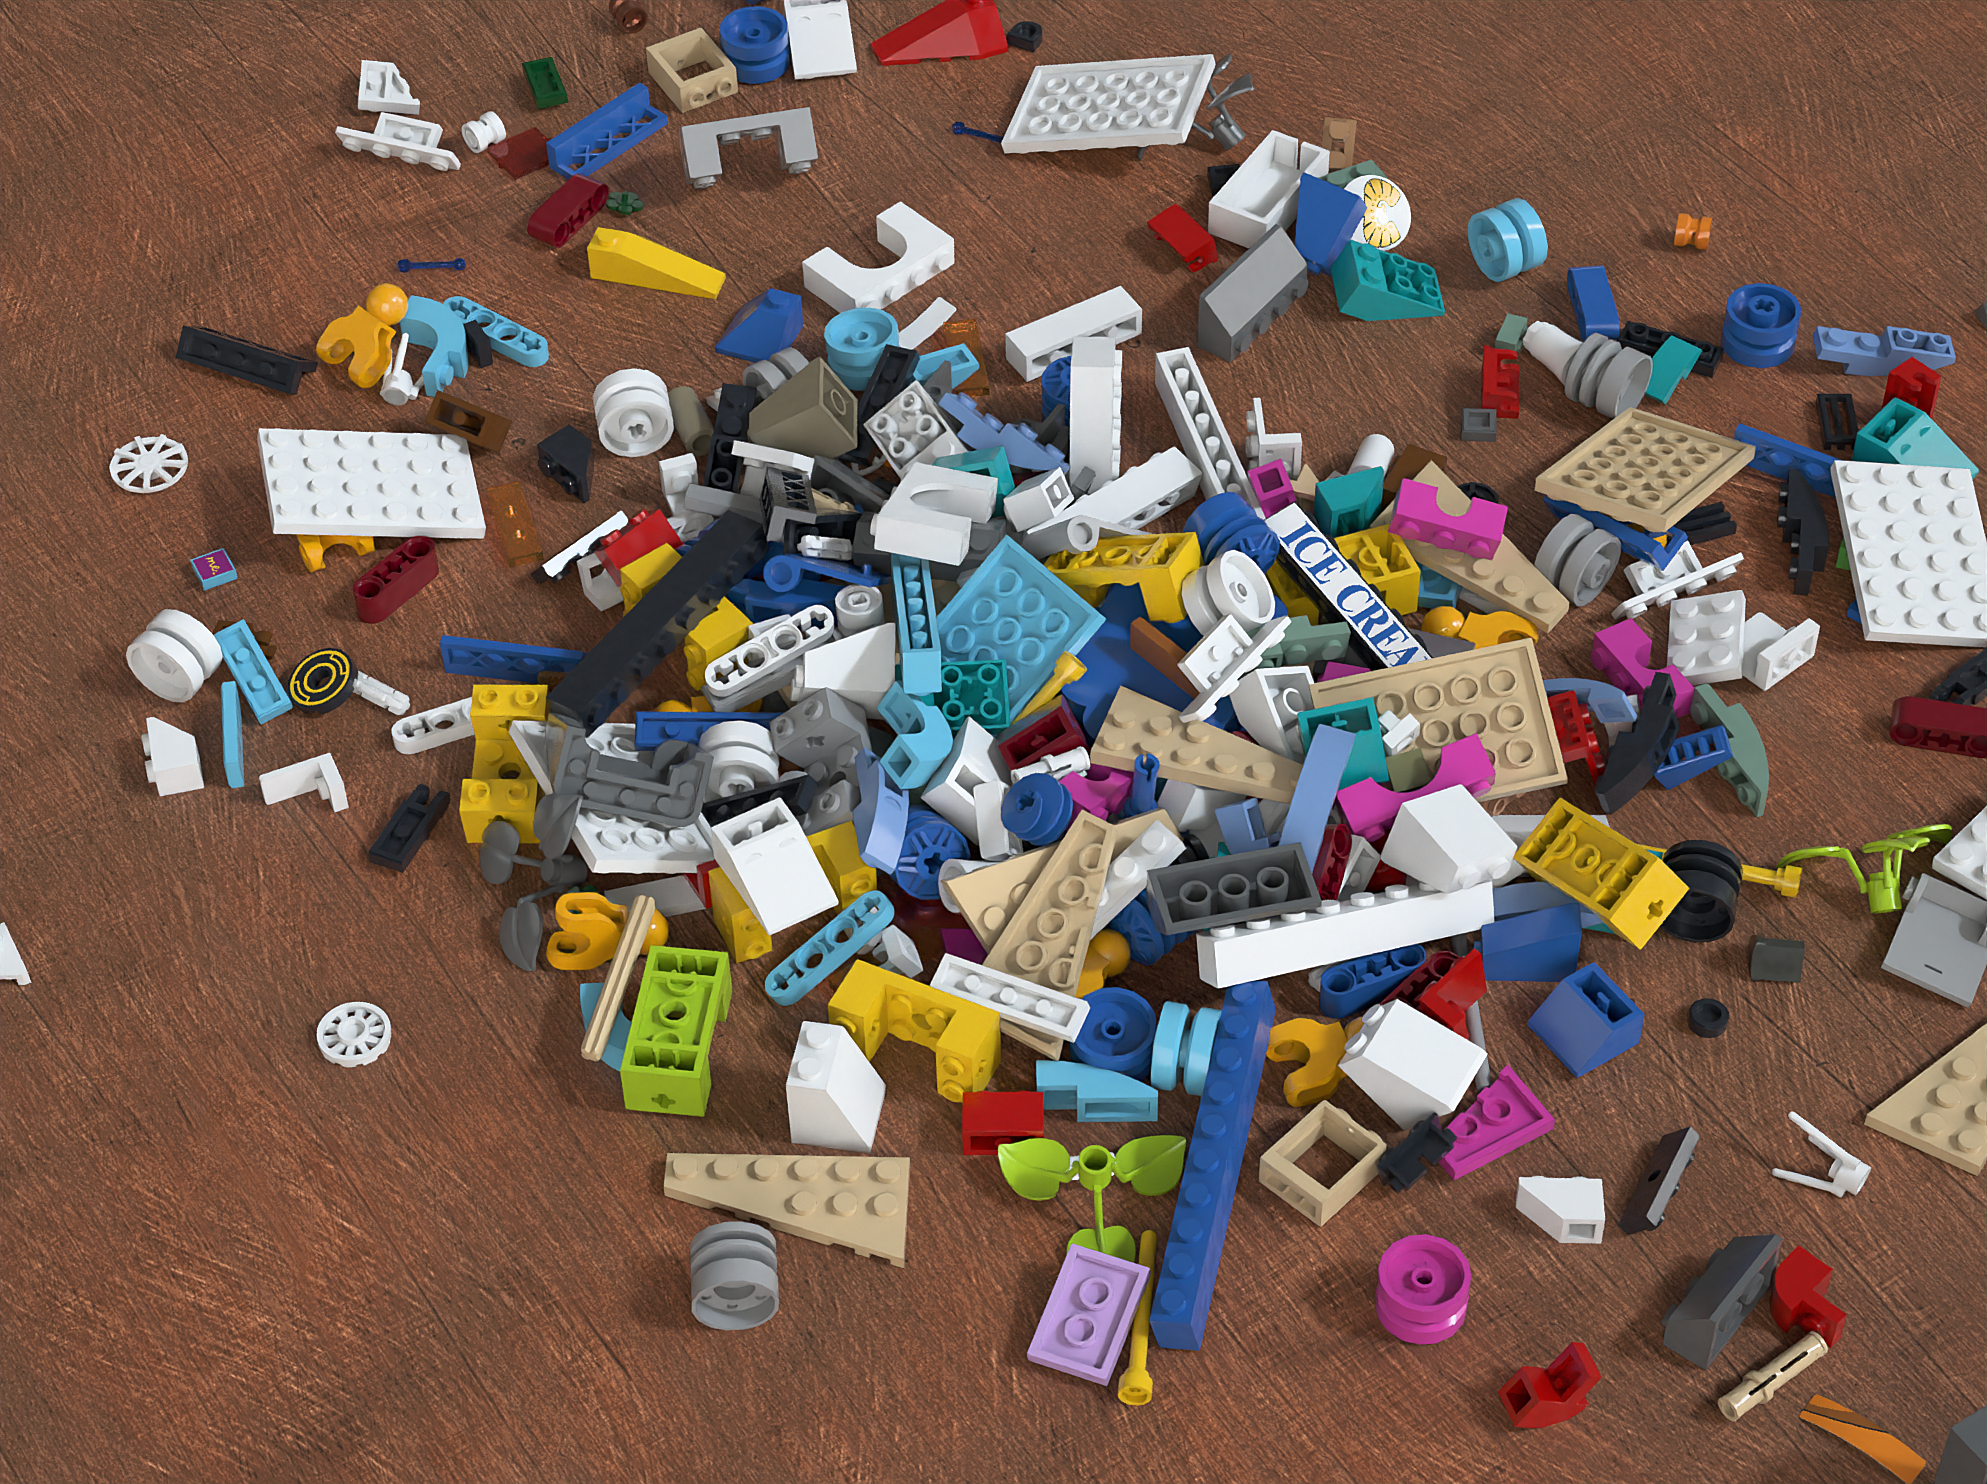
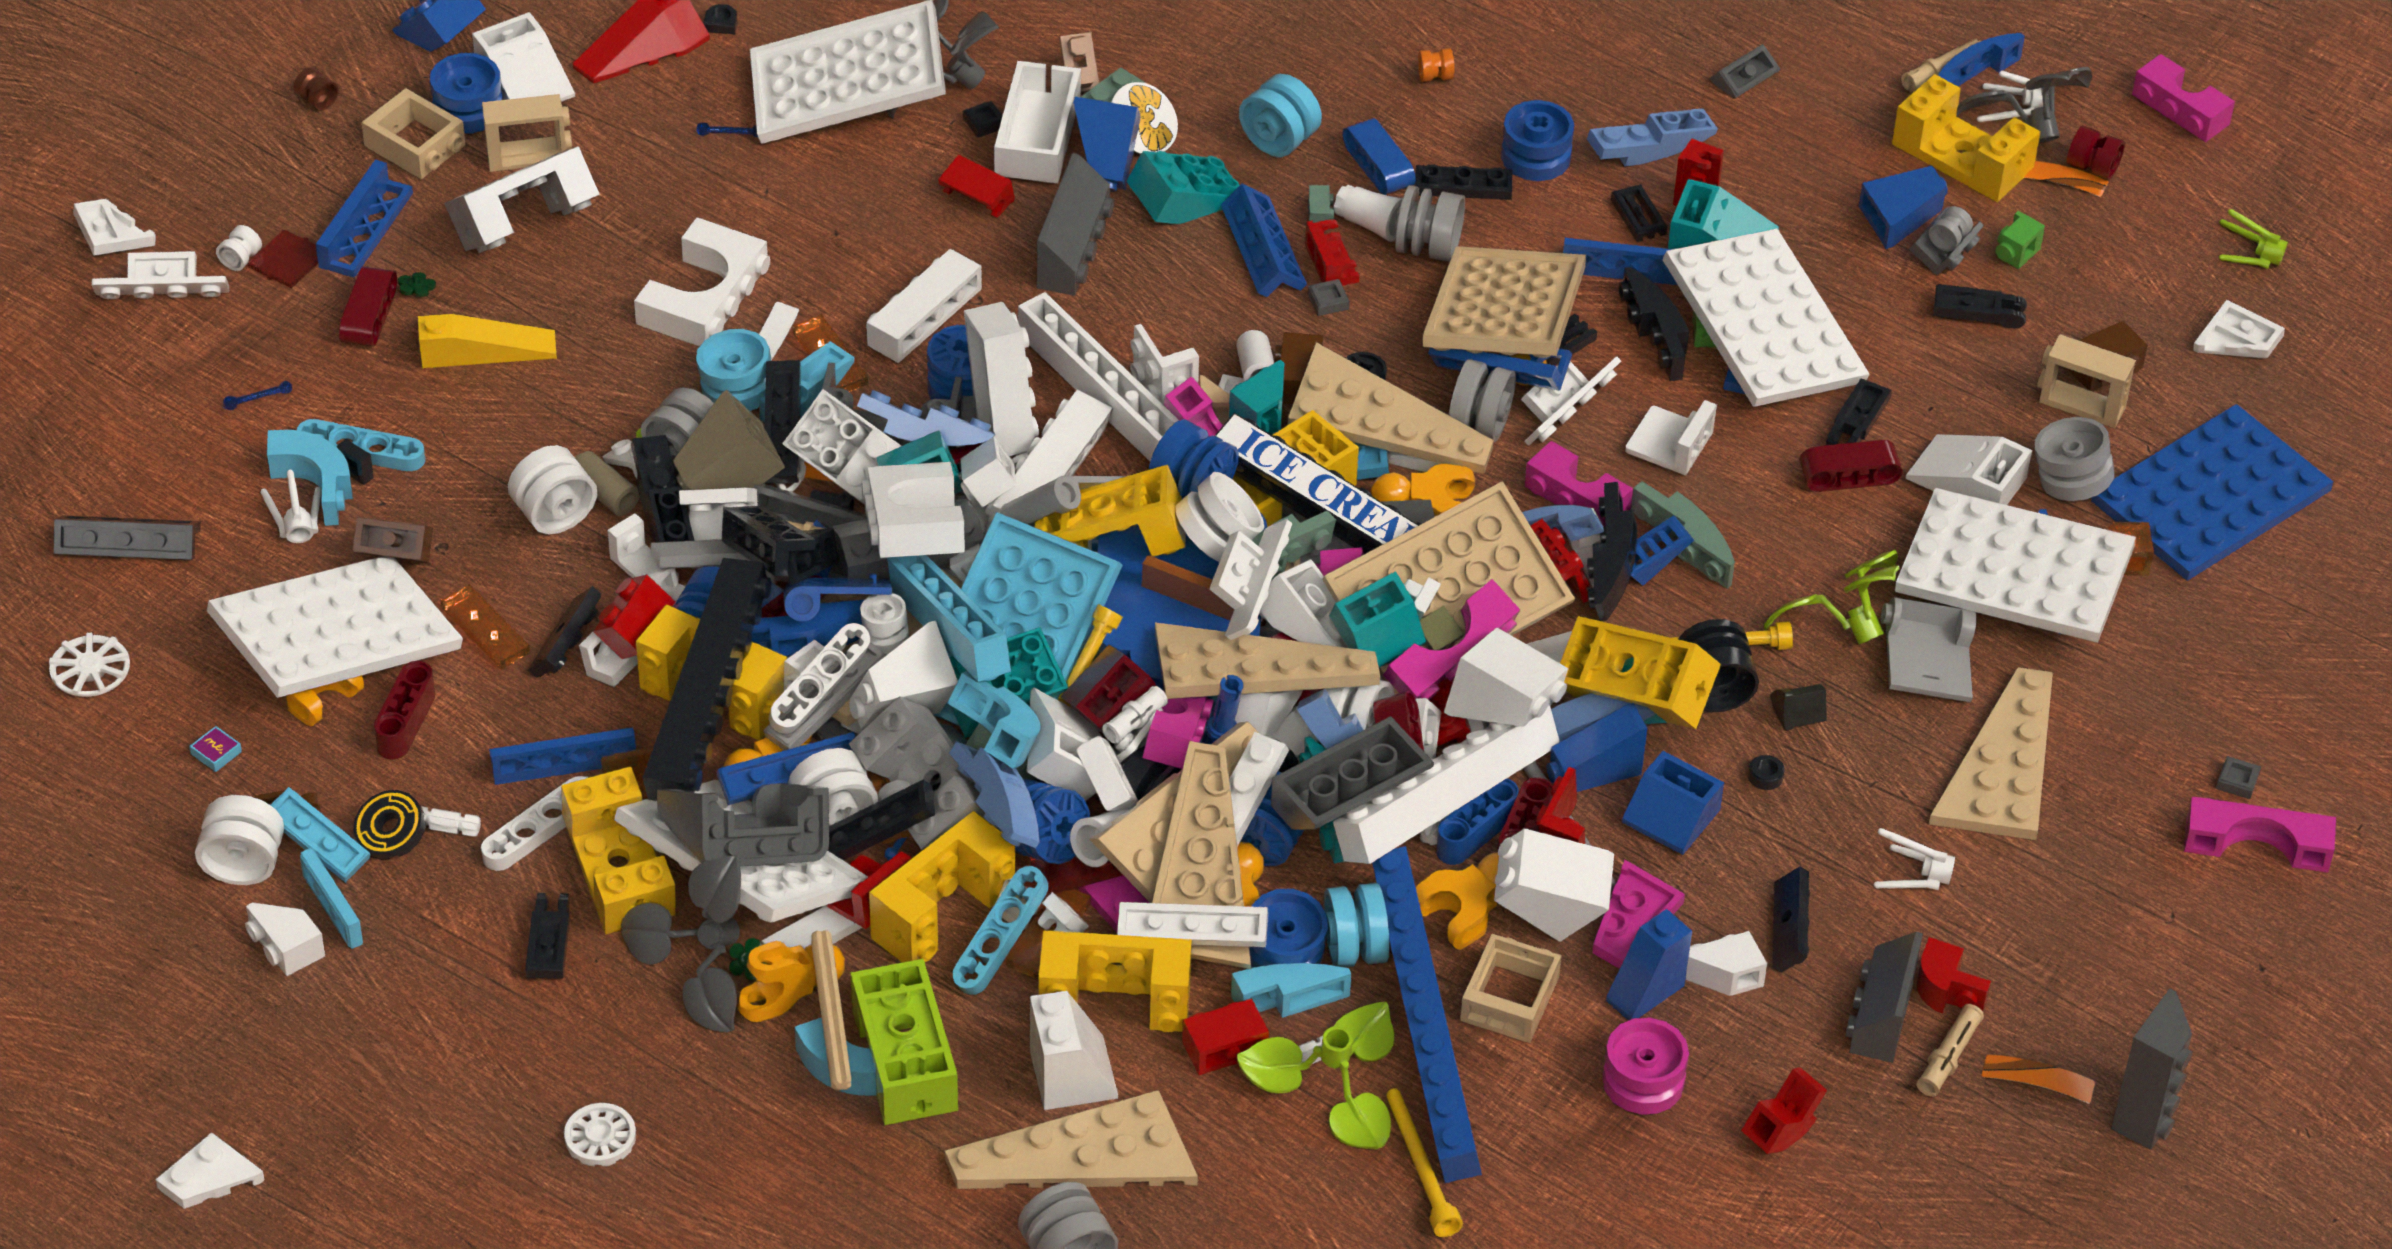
camera: 25 degrees left, 0 degrees up
white bracket [259,753,349,812] -> none
light orange piece [316,283,408,388] -> none
dark green plate [522,57,568,109] -> none
black slope [537,424,594,504] -> none
white slope [711,797,838,936] -> none
blue slope [715,288,803,363] -> none
white axle [797,535,853,561] -> none
blue piece [1001,773,1073,846] -> none
lavender plate [1027,1243,1151,1386] -> none
dark grey tile [1063,466,1096,510] -> none
medium blue slope [1279,724,1356,873] -> none
black hinge [1376,1112,1457,1194] -> none
dark pink arch [1388,478,1508,560] -> none
teal slope [1644,335,1702,405] -> none
white plate [1667,590,1746,686] -> none
none -> tan window [482,94,572,172]
none -> blue fence [1221,183,1307,297]
none -> blue slope [1606,909,1692,1021]

